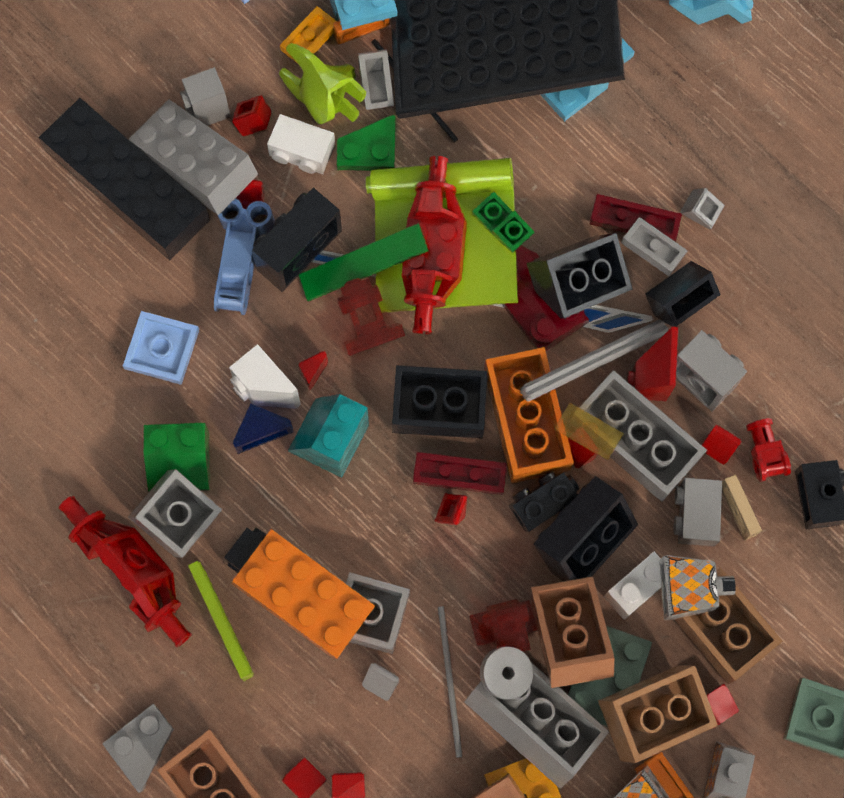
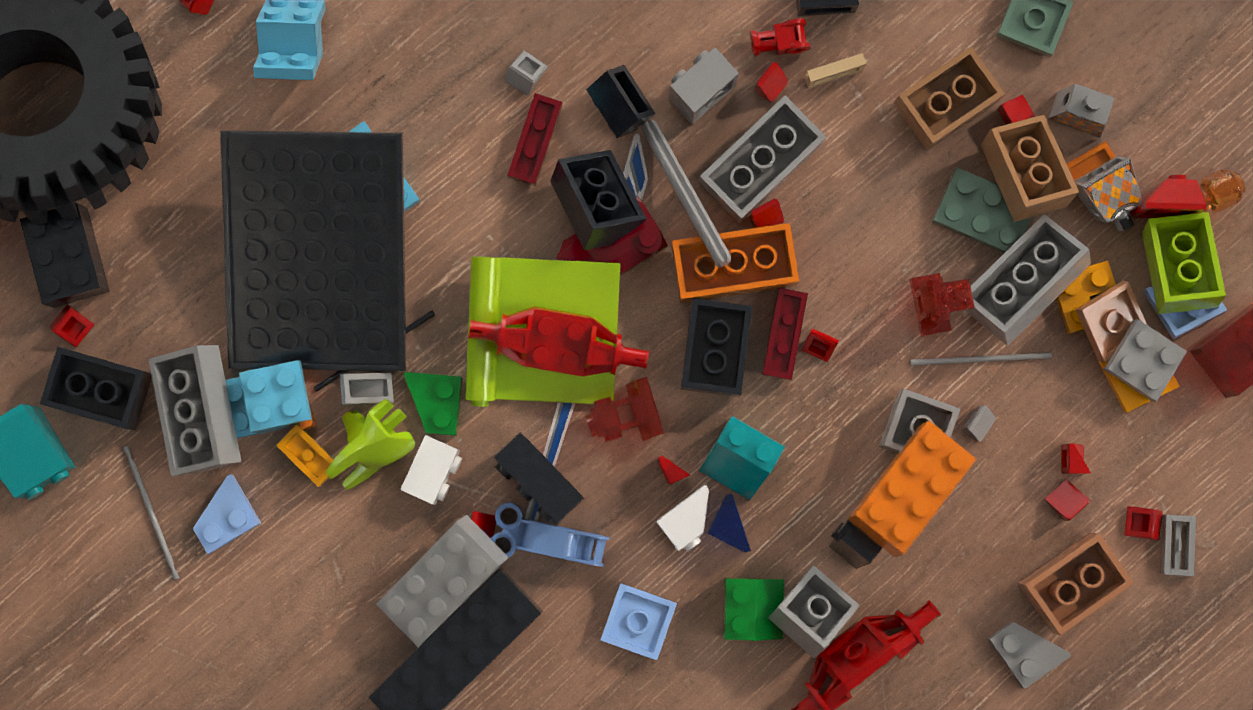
camera: 85 degrees left, 10 degrees up
light grey brick [180,67,231,126] -> none
lime tile [188,561,254,681] -> none
red slope [232,95,272,136] -> none
green piece [299,223,429,302] -> none
green slope [472,192,535,253] -> none
light grey piece [480,647,533,700] -> none
black brick [508,471,580,532] -> none
nougat brick [531,577,614,688] -> none
black brick [534,476,638,582] -> none
clear yellow plate [554,403,624,461] -> none
white brick [604,551,661,620] -> none
light grey plate [621,217,688,276] -> none
red slope [626,326,678,401] -> none
torso [659,555,736,620] -> none
light grey brick [673,478,722,547] -> none

